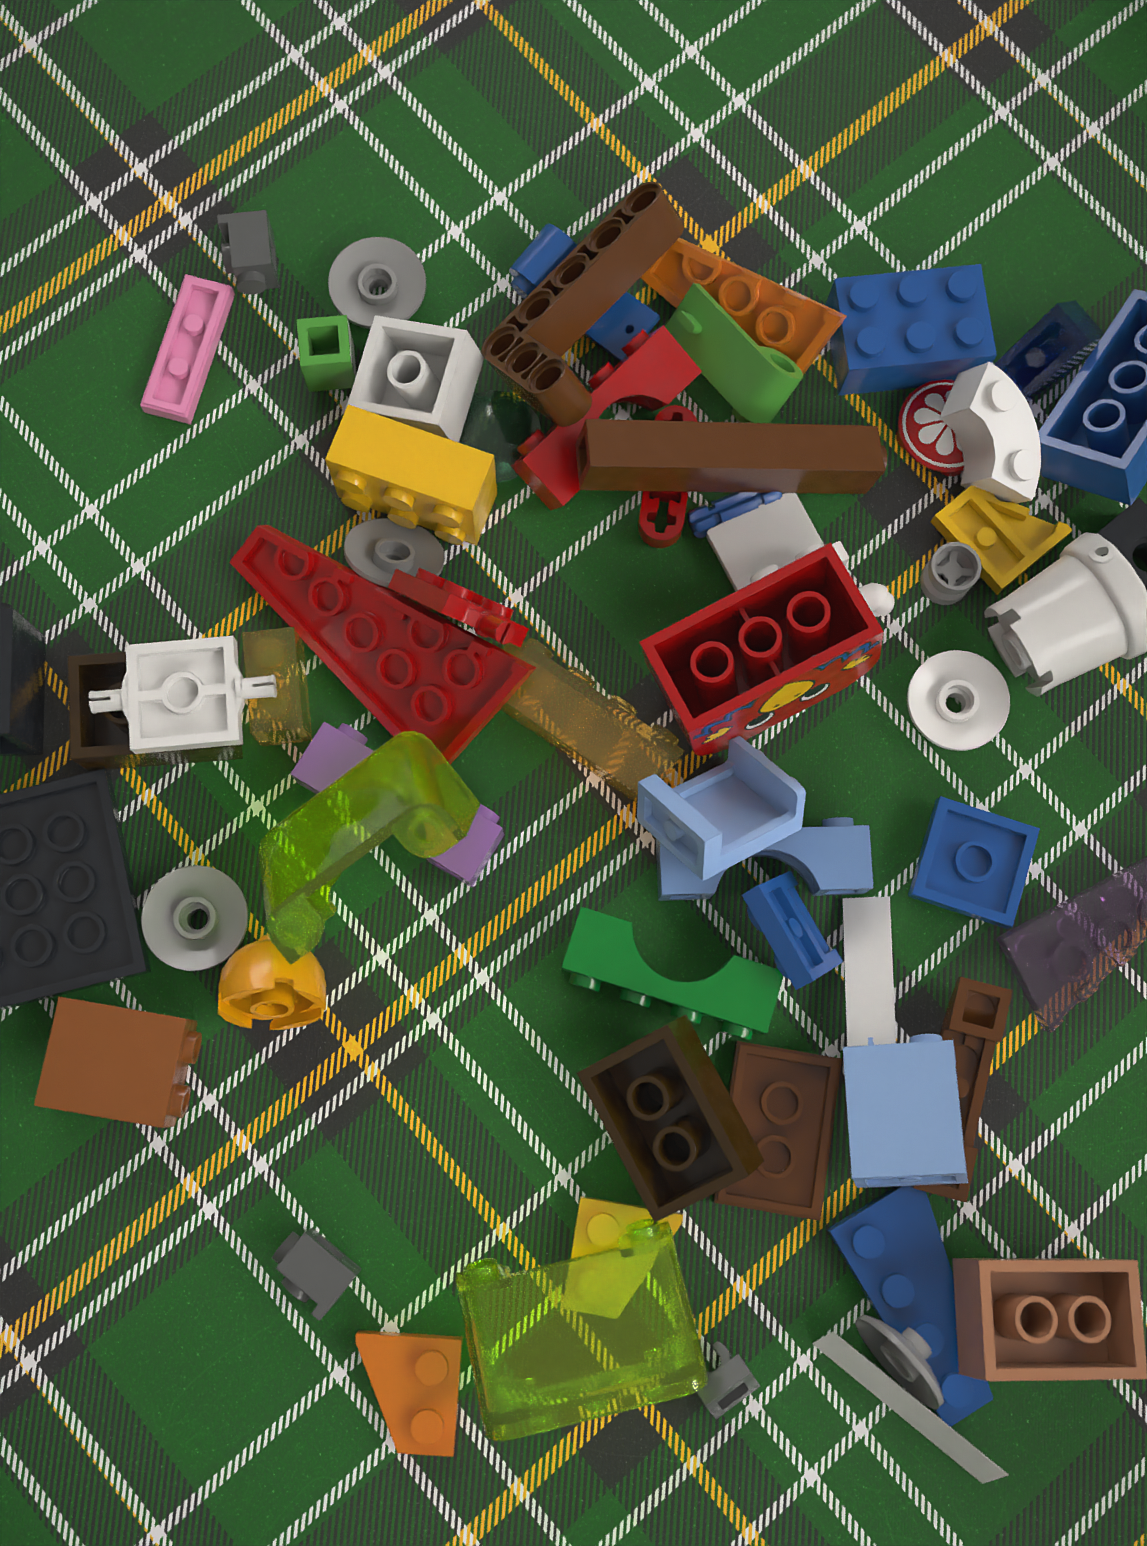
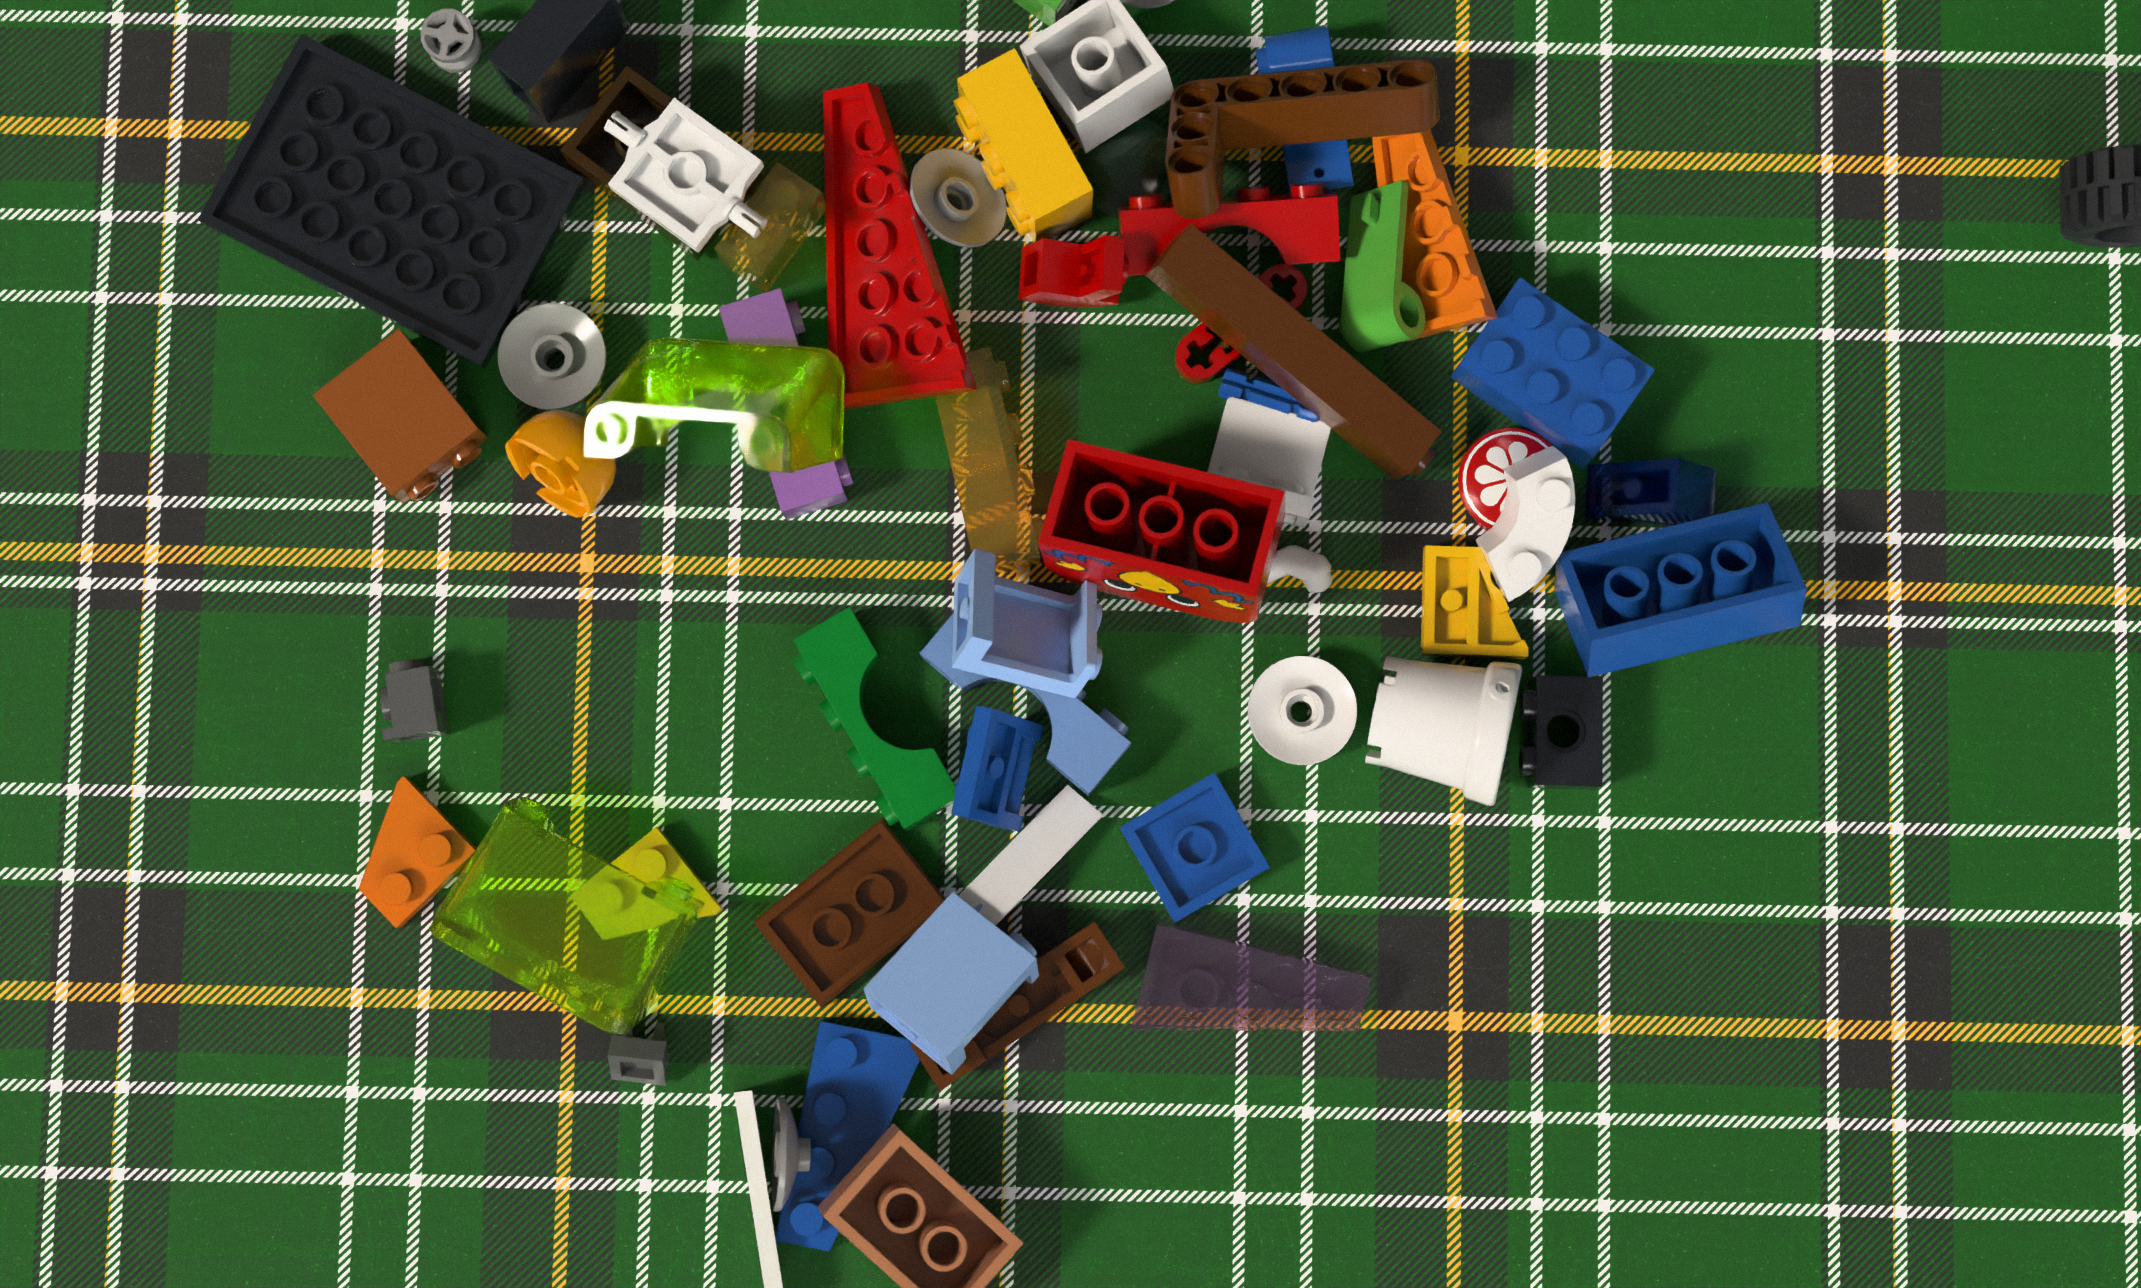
camera: 45 degrees right, 5 degrees up
red plate [388,568,529,648] -> none
dark brown brick [577,1014,765,1223] -> none
light grey wheel [920,542,982,605] -> none
none -> red brick [1018,235,1129,308]

